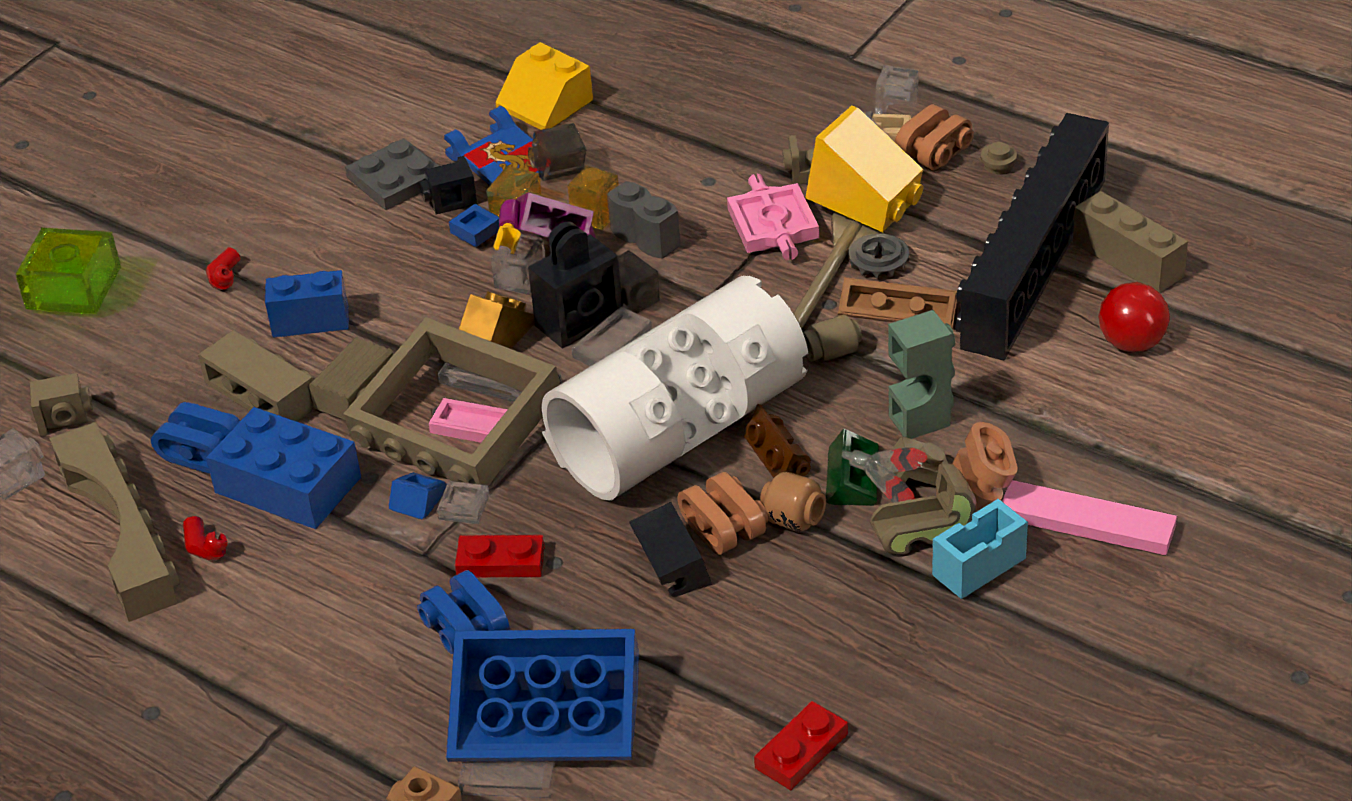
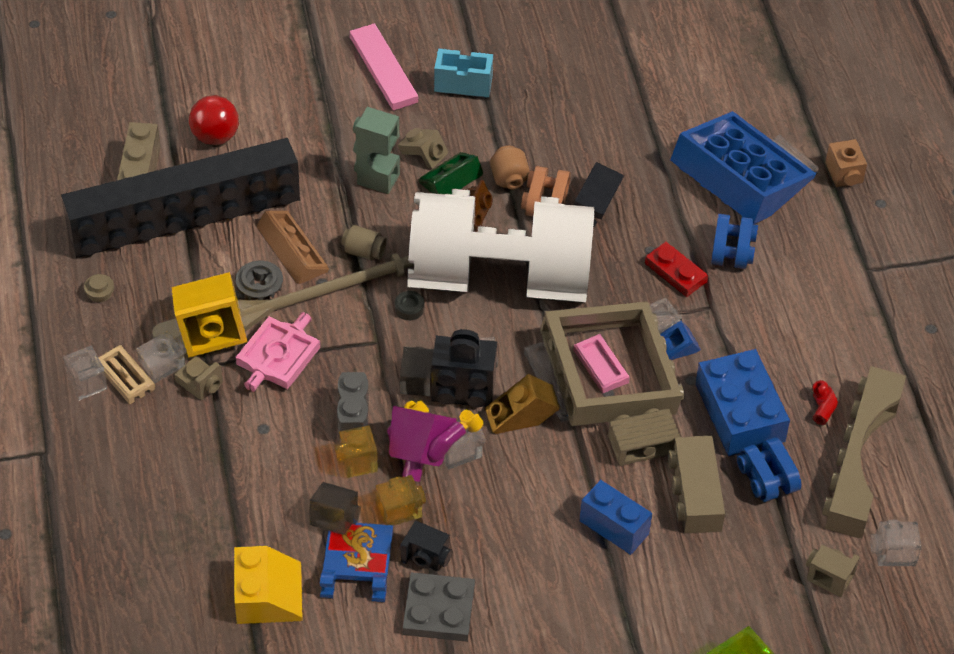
camera: 140 degrees left, 10 degrees up
red arm [206,247,241,290] -> none
blue plate [449,204,499,247] -> none
red plate [754,701,848,791] -> none
clear piece [841,447,927,503] -> none
dark tan animal [870,464,976,555] -> none
nougat brick [895,104,974,170] -> none
nougat brick [952,422,1018,512] -> none

